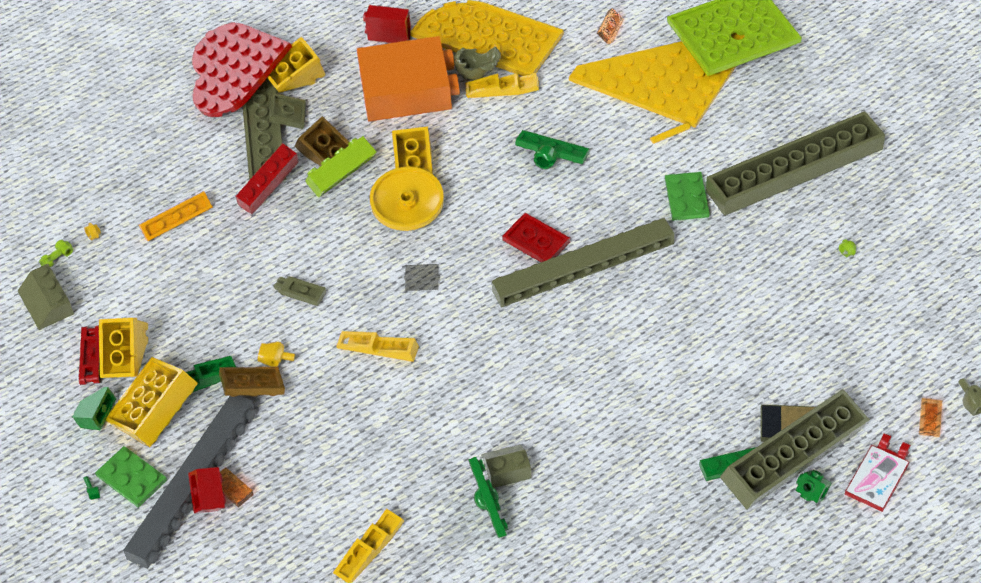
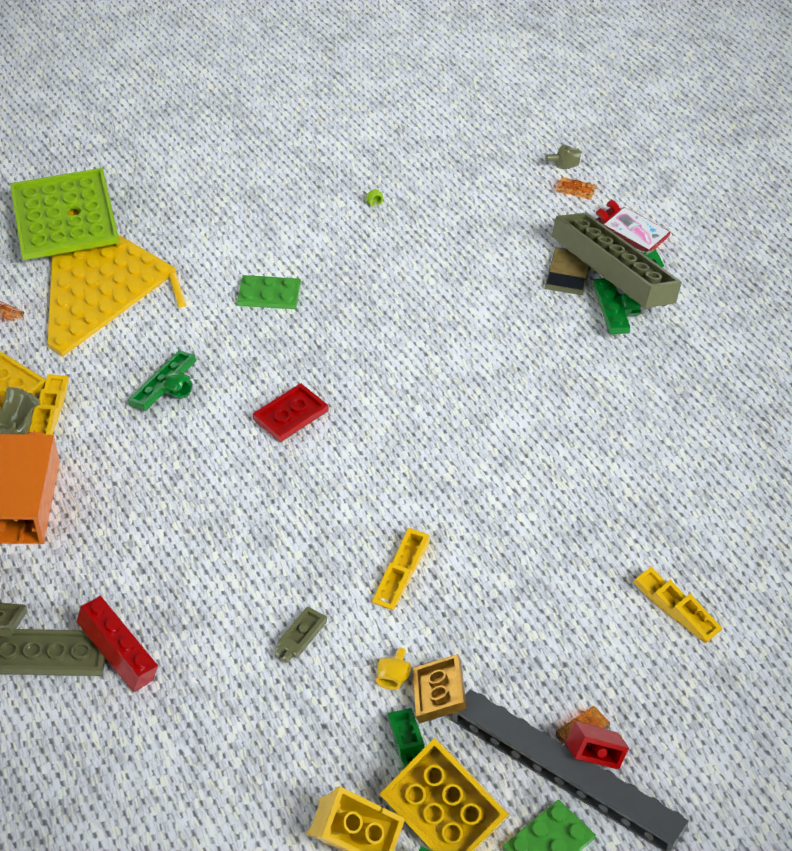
camera: 85 degrees left, 5 degrees down
light orange plate [139,191,213,241] -> none
pearl gold slope [294,116,349,166] -> none
lime brick [305,136,377,197] -> none
yellow dish [370,167,444,231] -> none
yellow slope [392,126,433,174] -> none
clear smoke piece [403,264,440,291] -> none
green plate [468,457,509,538] -> none
olive slope [481,444,531,488] -> none
olive brick [491,218,674,308] -> none
olive brick [706,111,885,216] -> none

